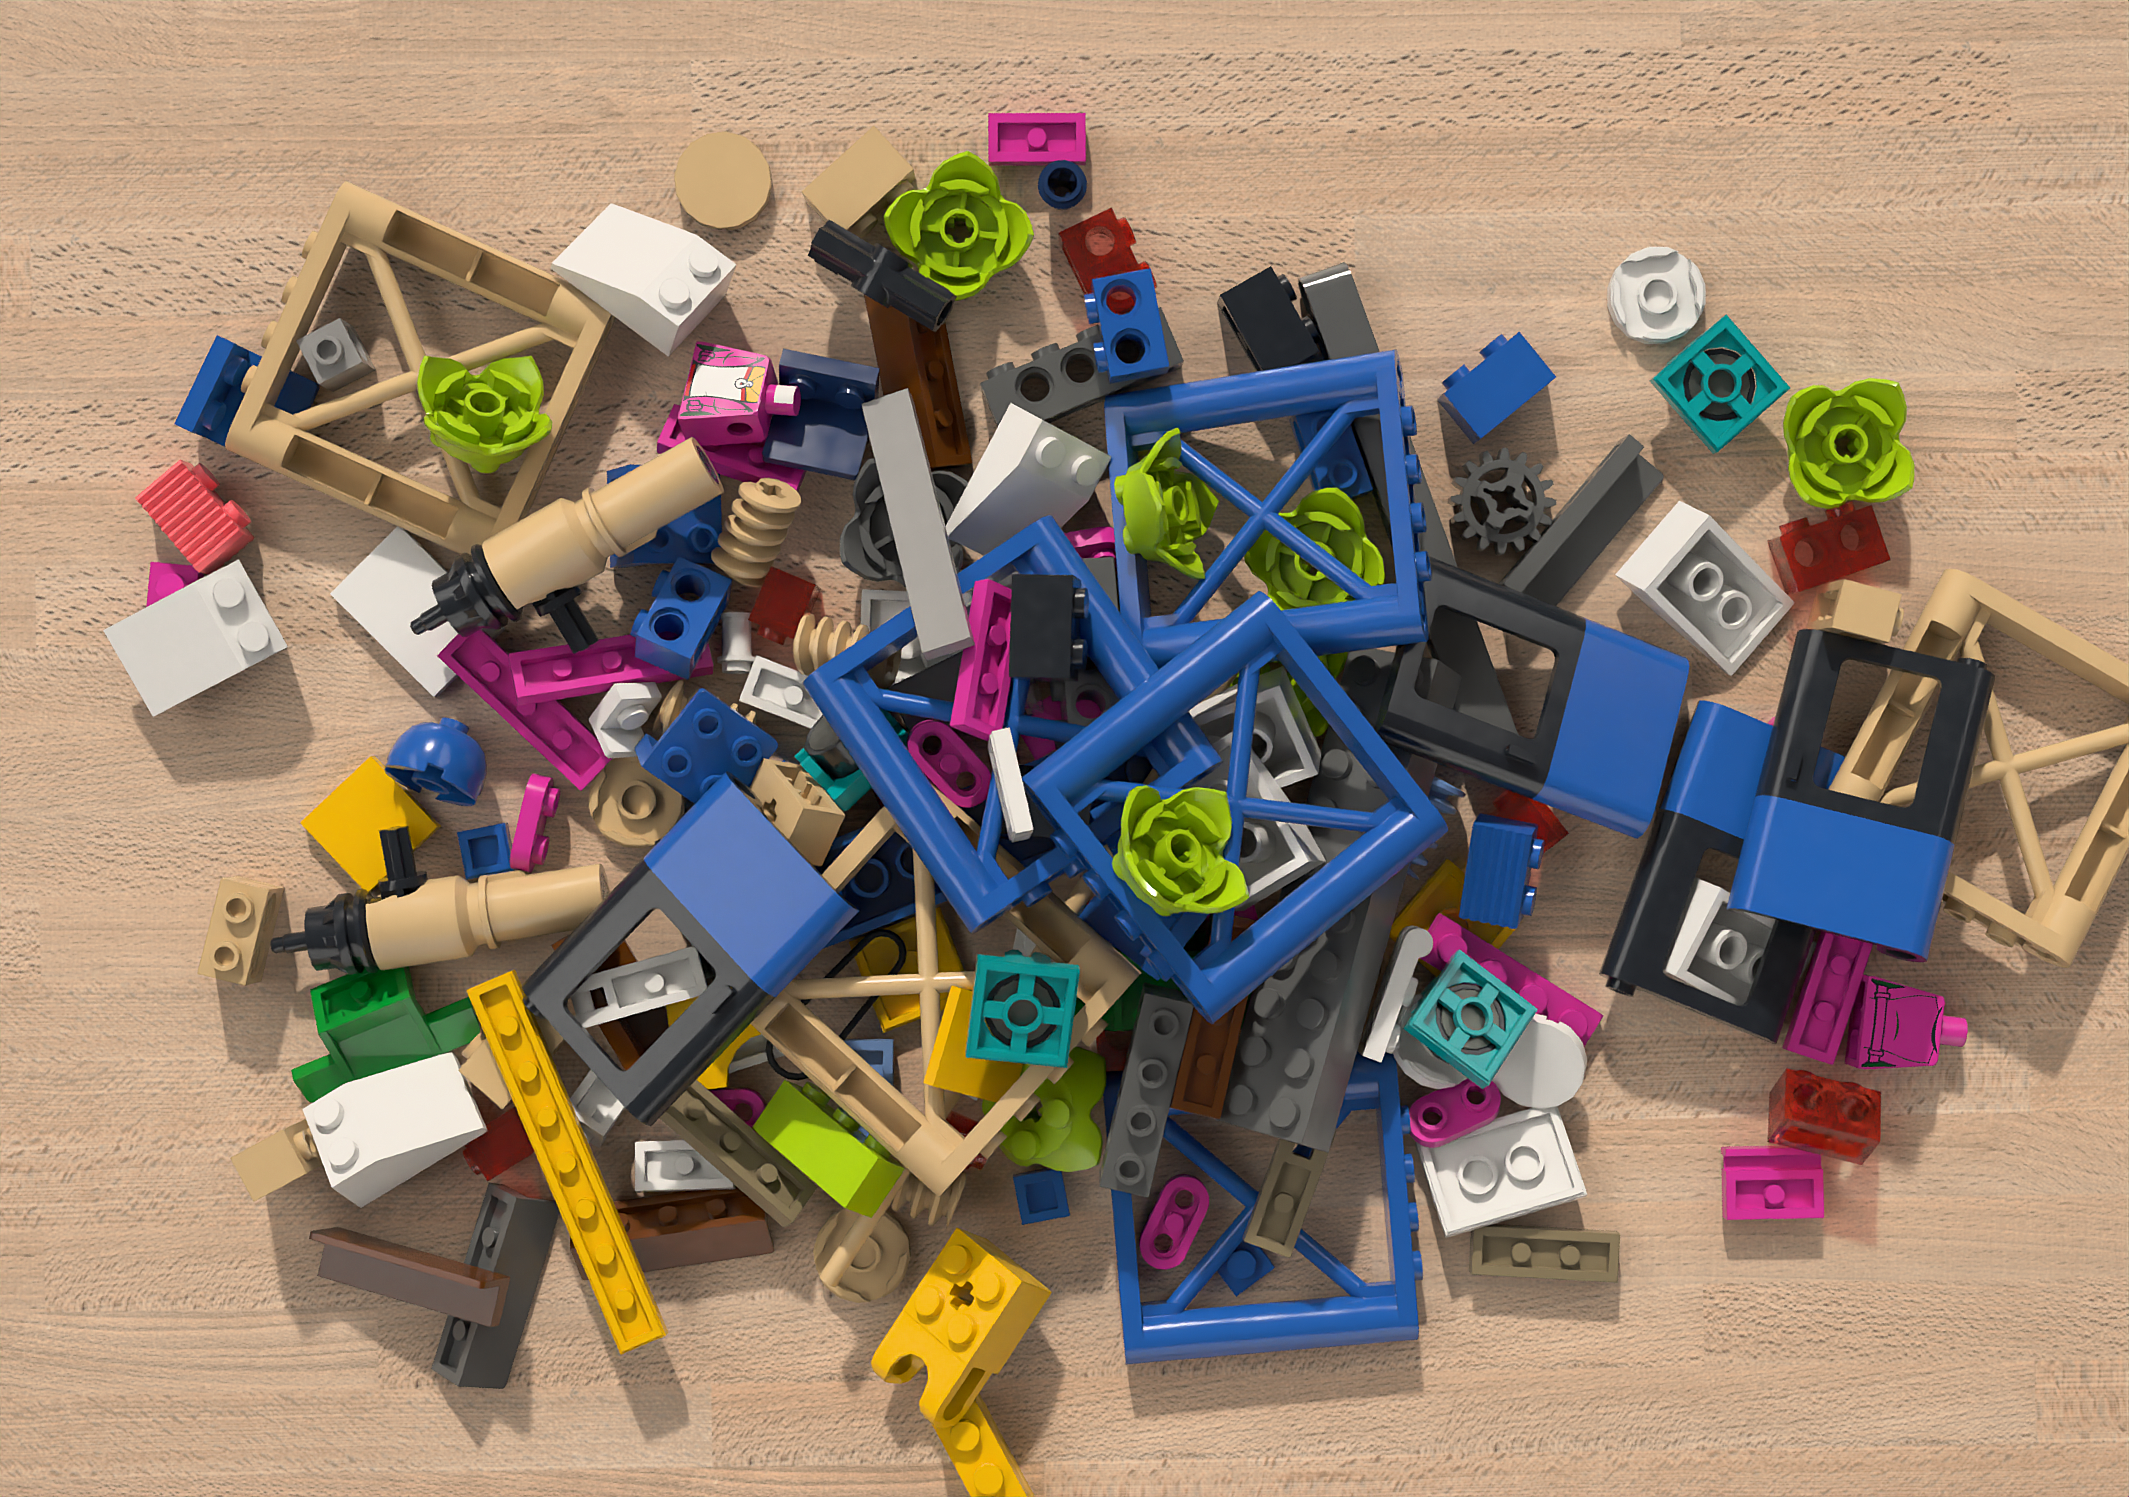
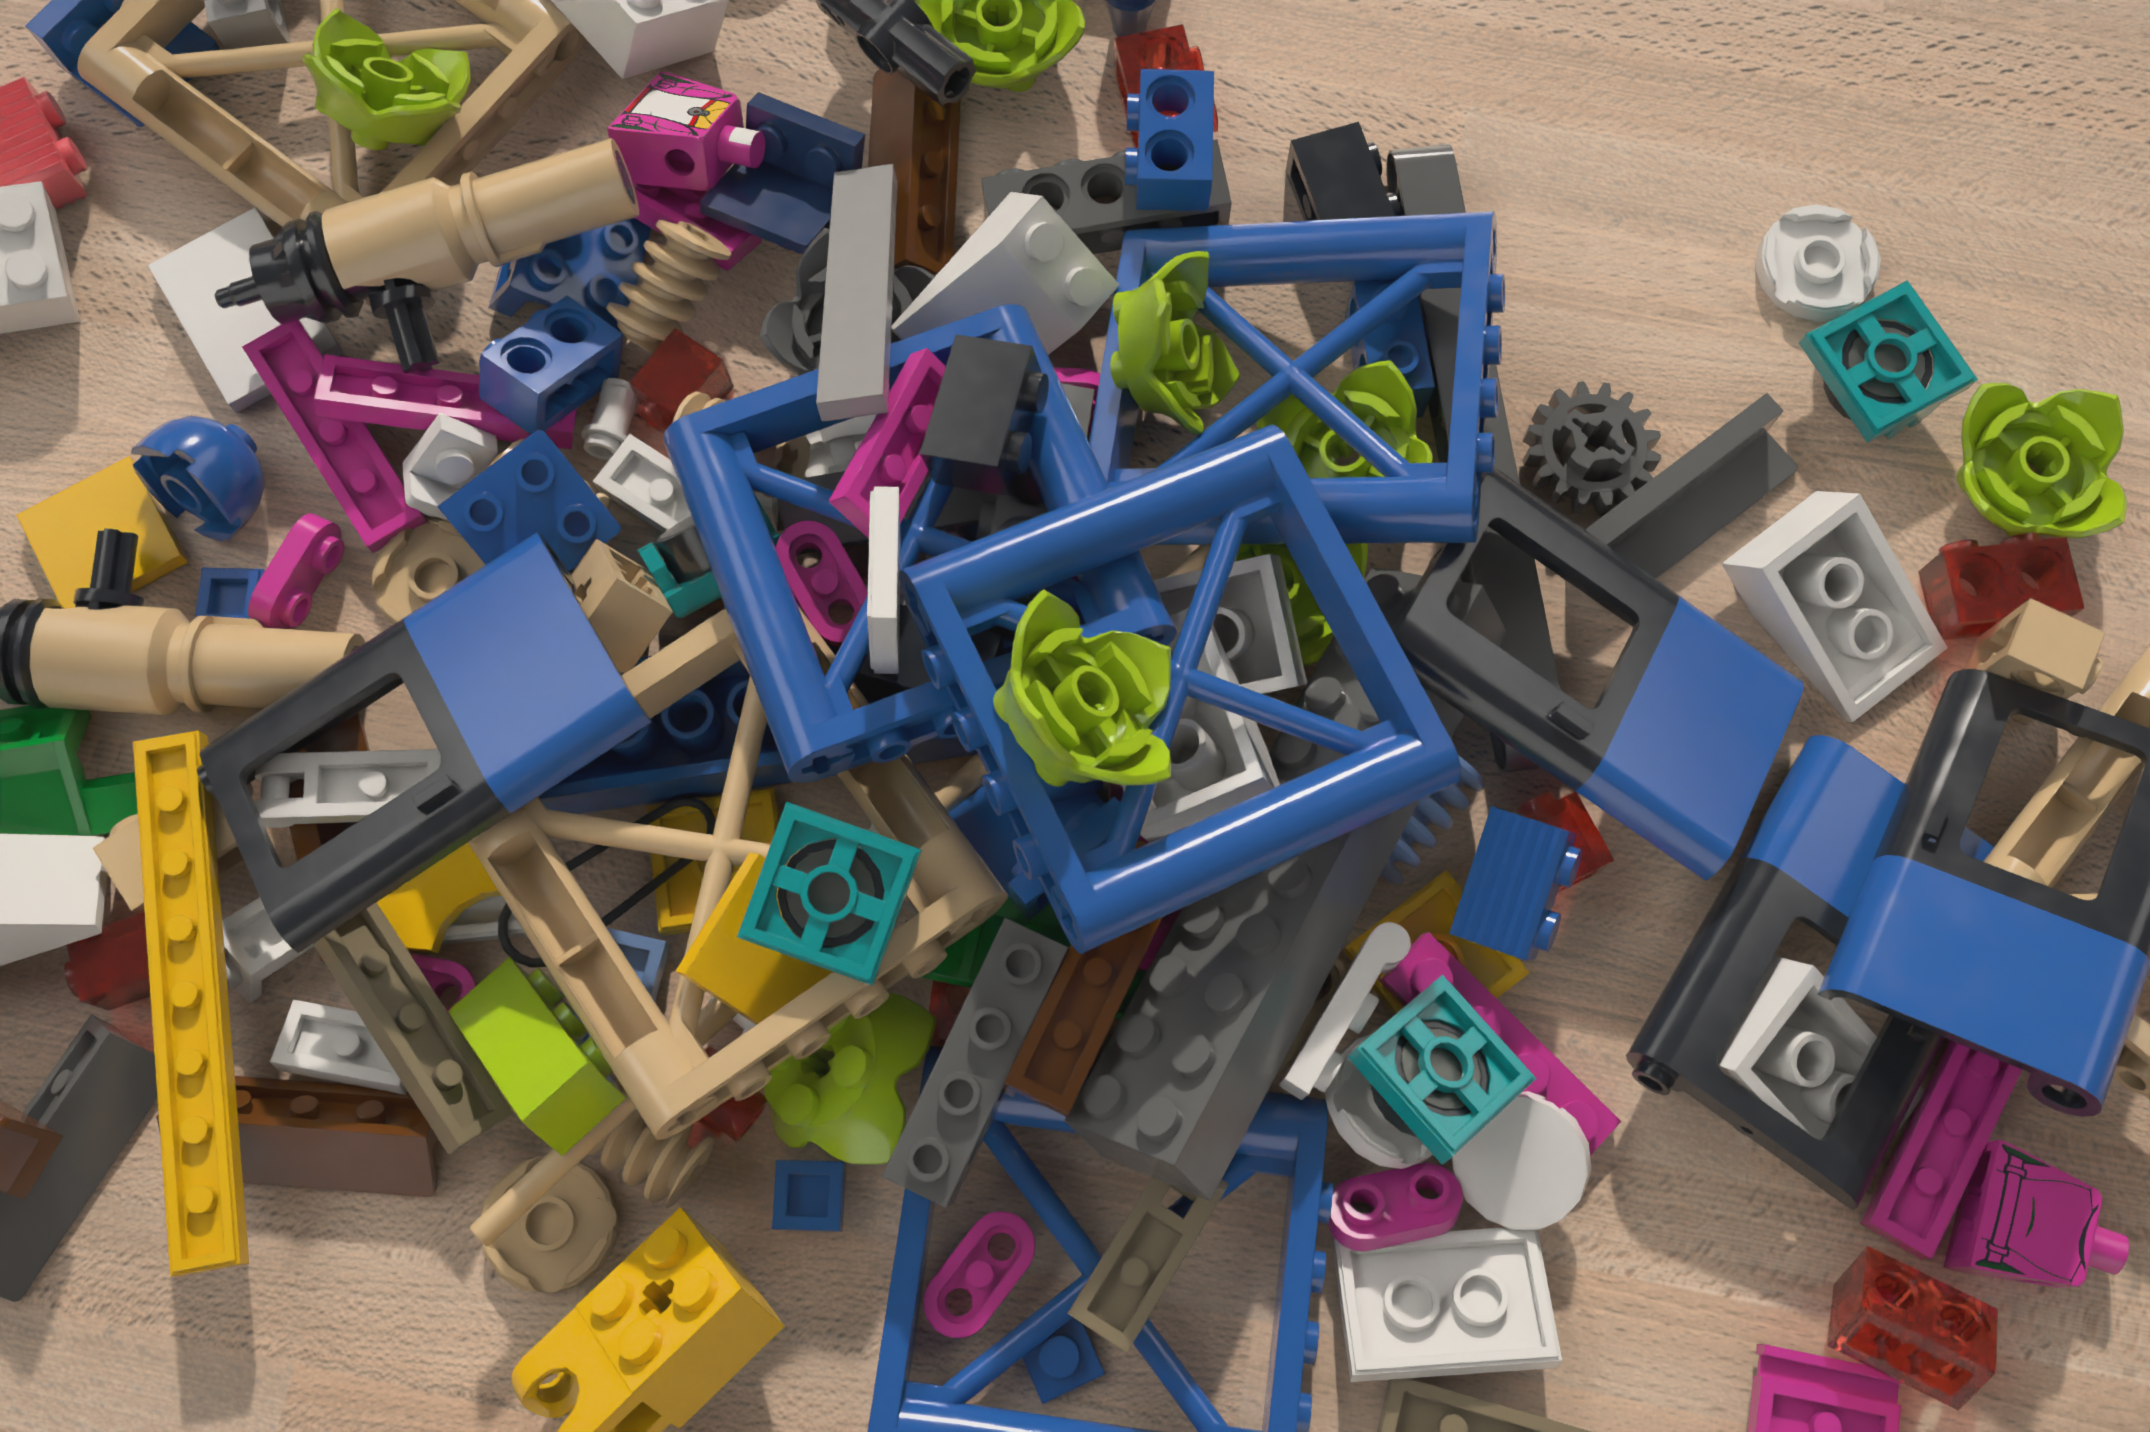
camera: 10 degrees right, 15 degrees down
blue brick [1437,332,1556,444] -> none

